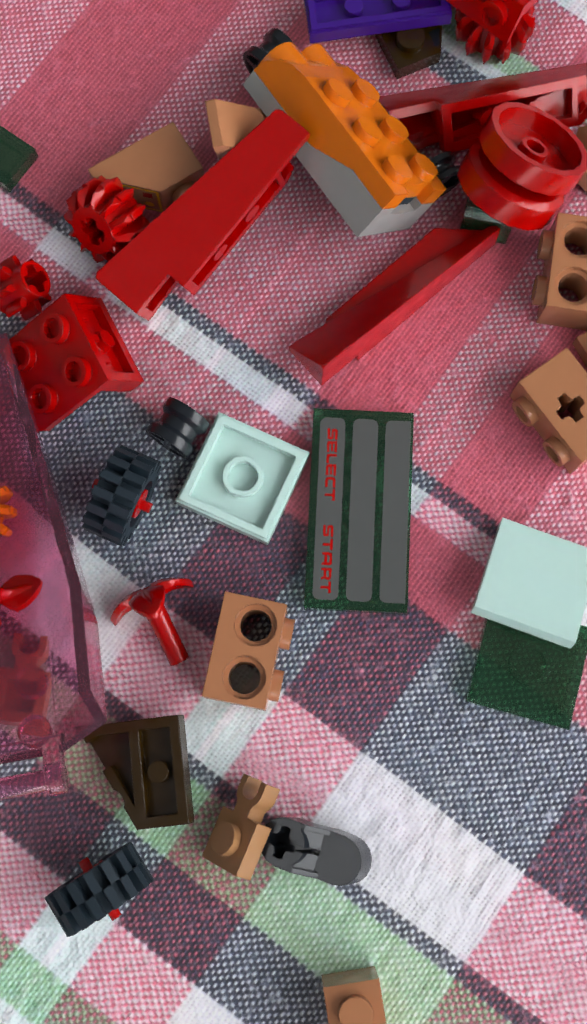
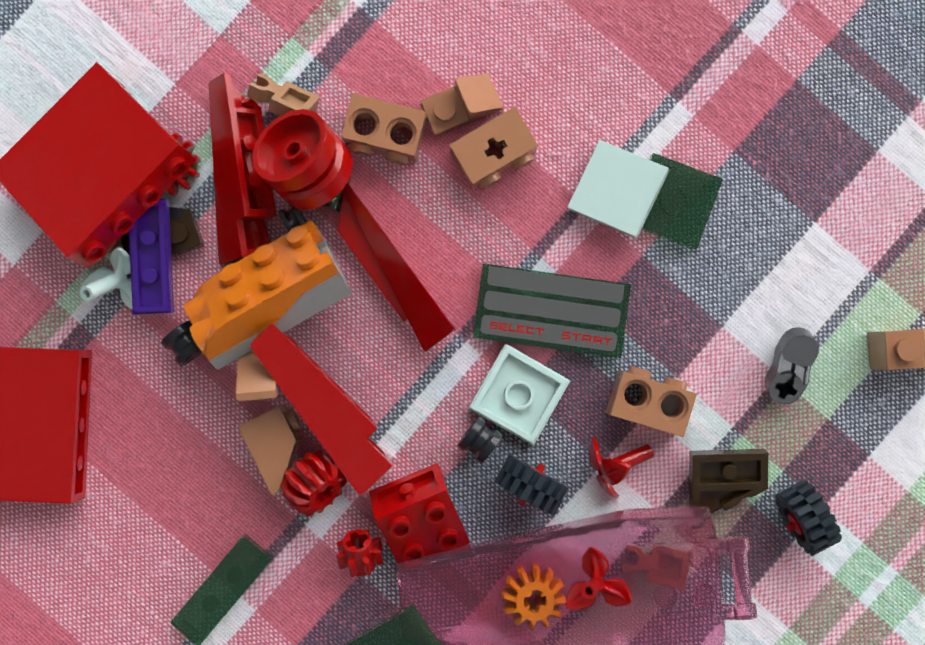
camera: 85 degrees left, 10 degrees up
medium nougat plate [202,774,280,880] -> none

